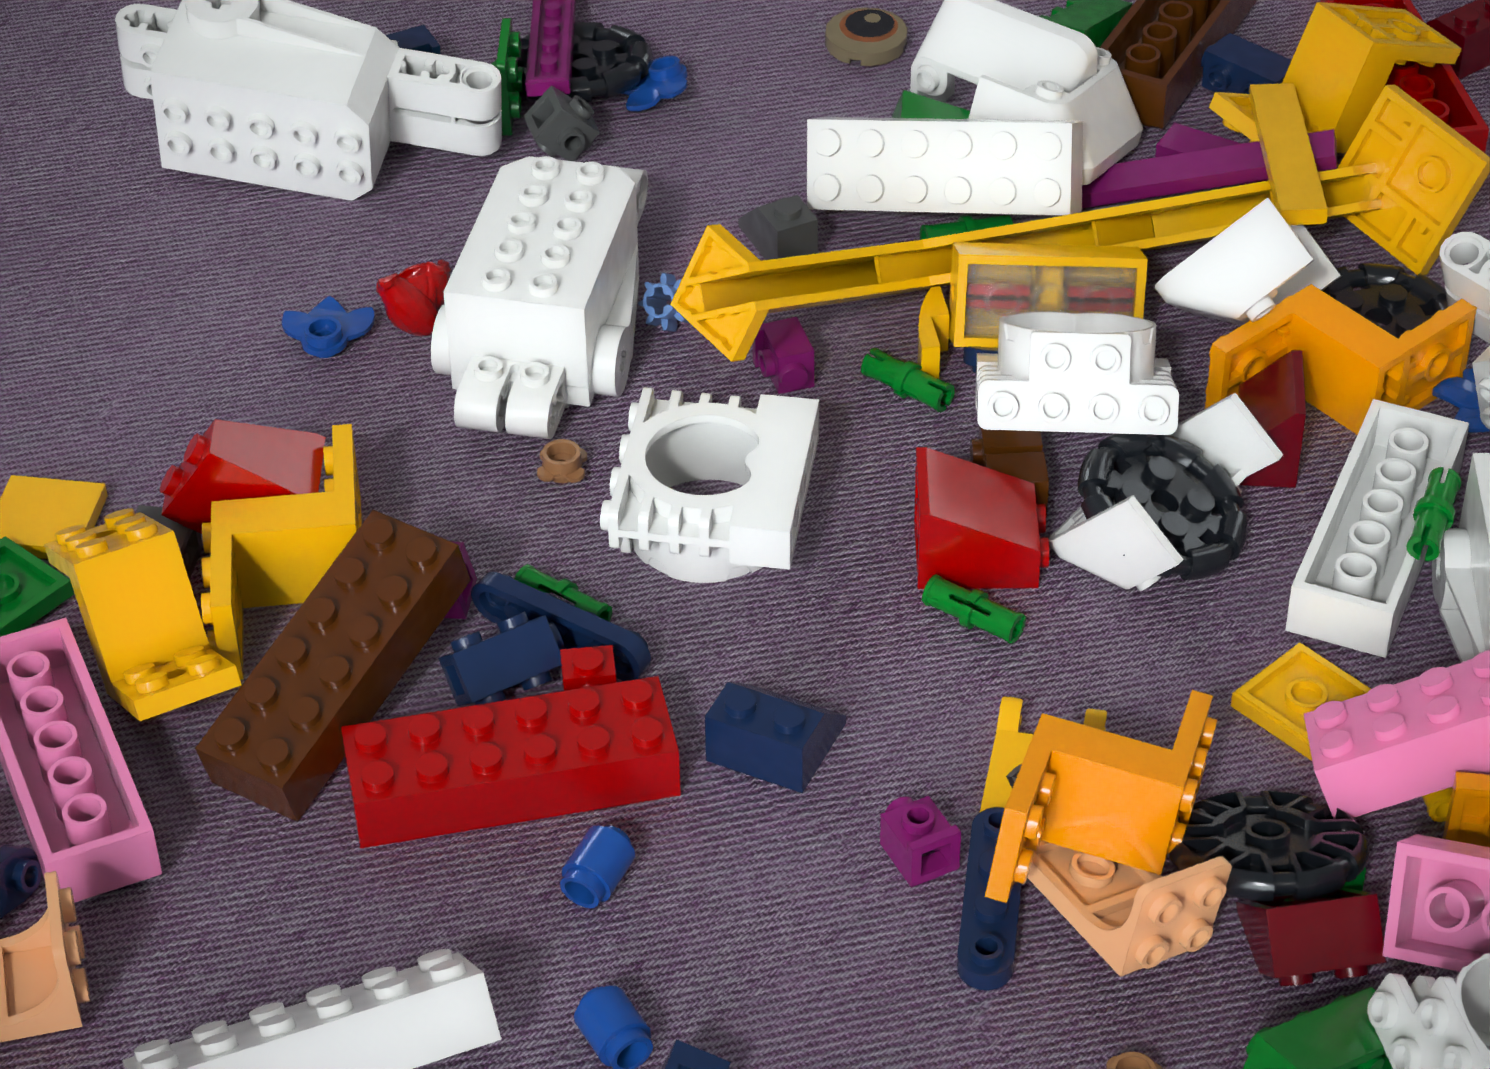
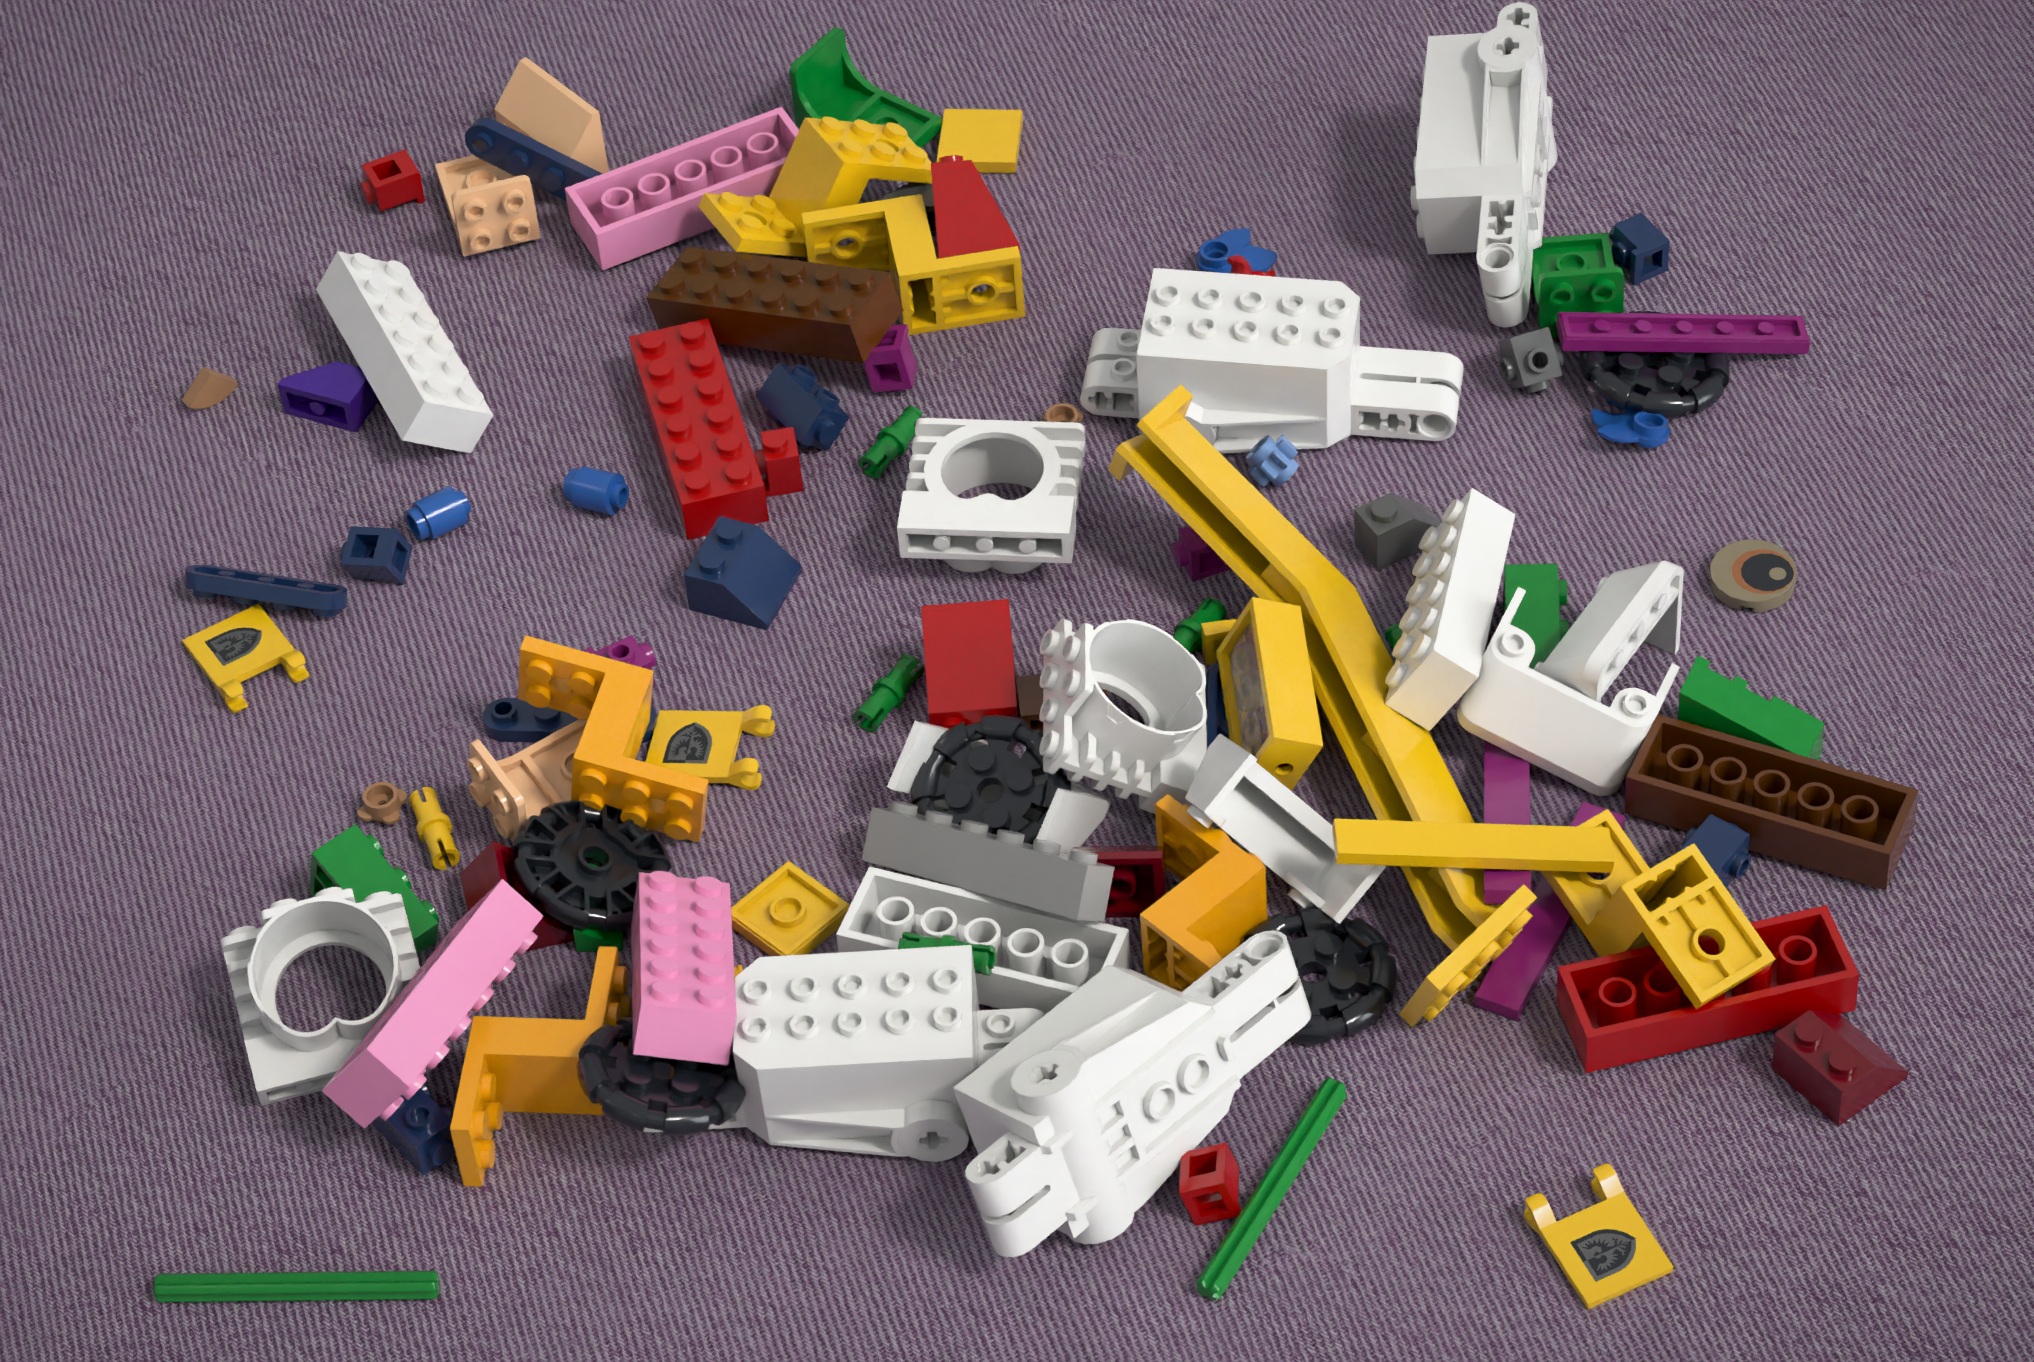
camera: 90 degrees right, 5 degrees up
dark blue plate [471,572,651,681] -> none
none -> yellow pin [409,787,460,870]
none -> light grey brick [862,801,1114,921]

